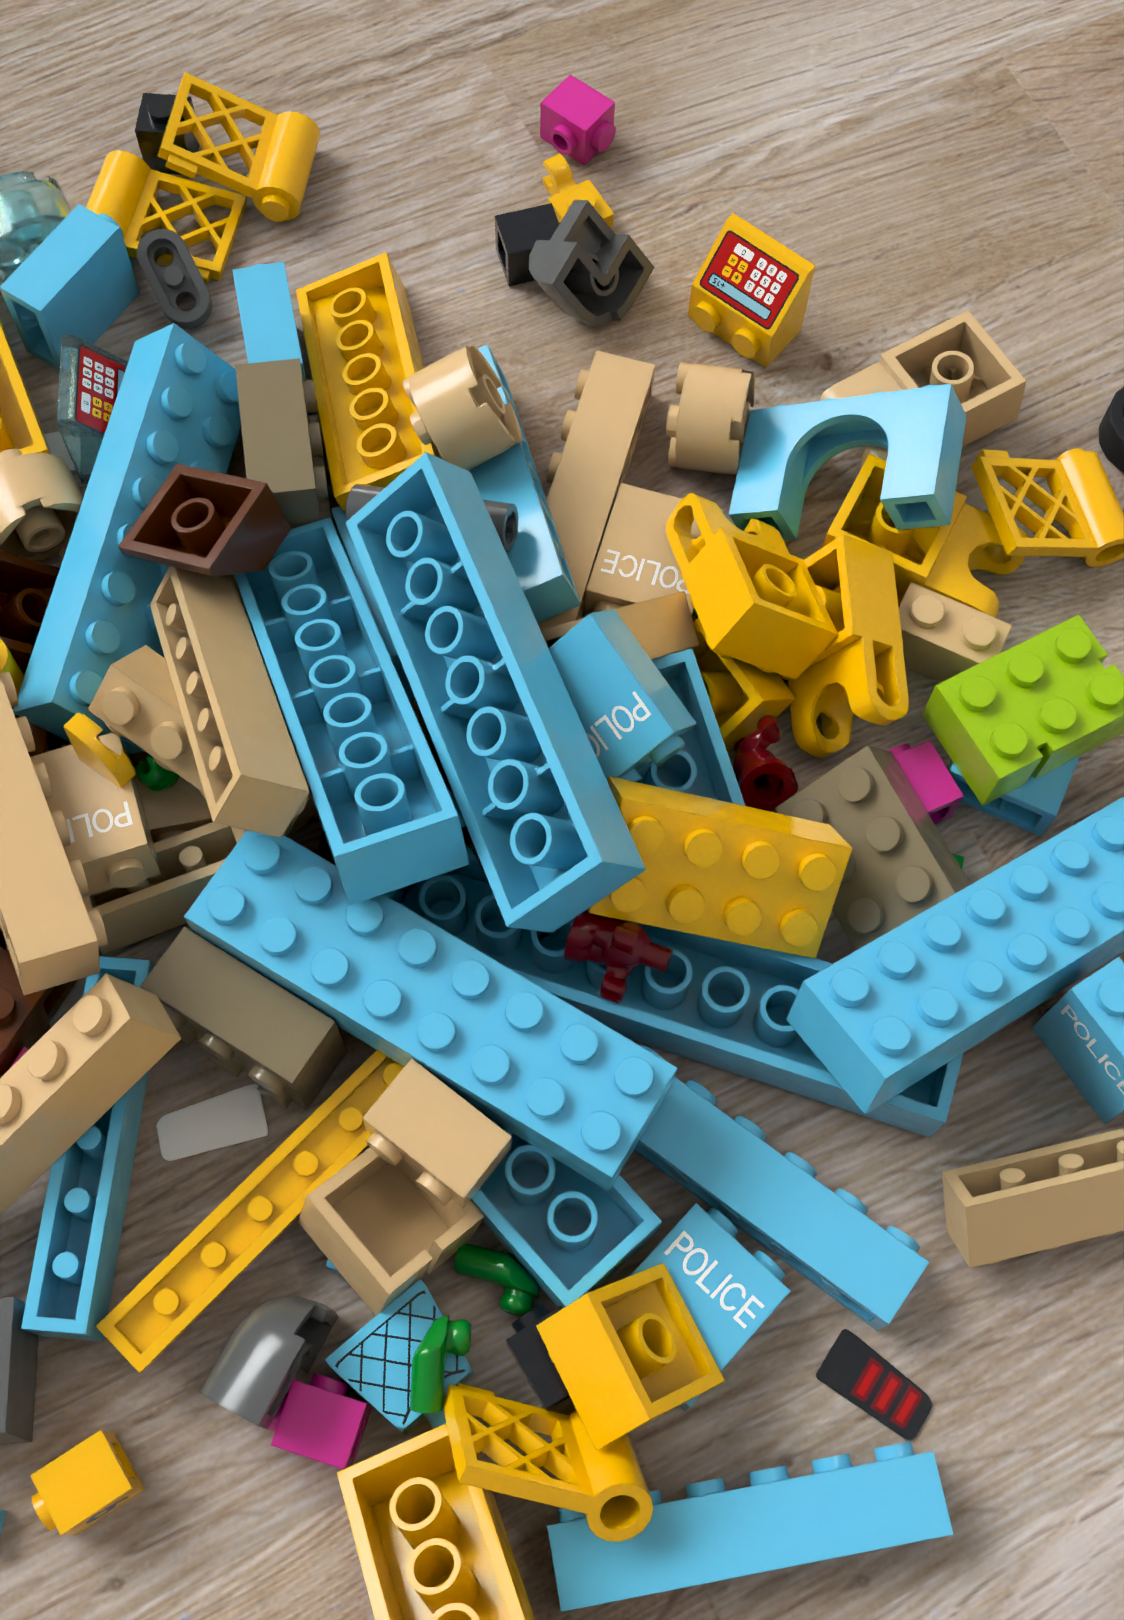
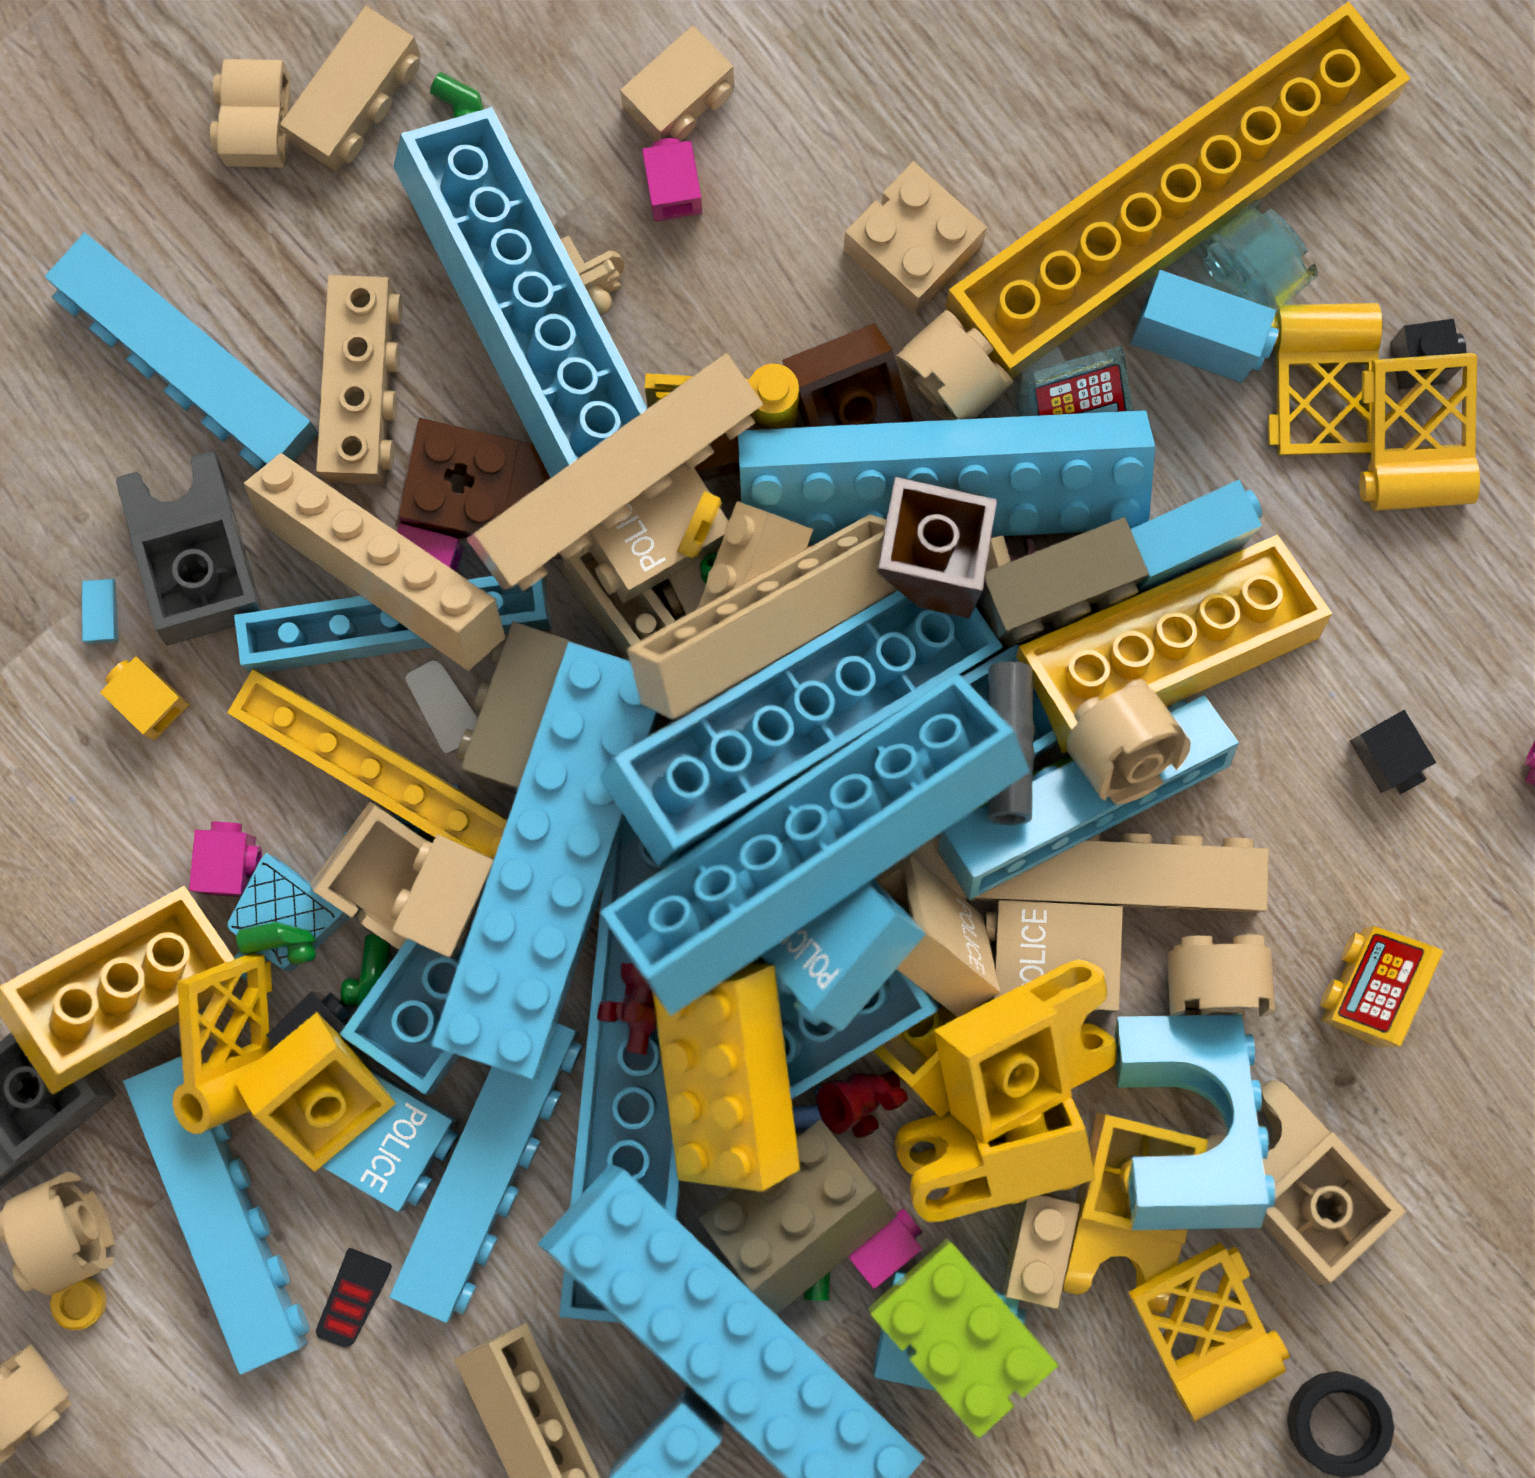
camera: 80 degrees right, 15 degrees up
dark grey plate [137,229,212,329] -> none
dark grey brick [200,1296,338,1430] -> none
dark grey brick [529,200,655,326] -> none
yellow plate [542,154,614,227] -> none

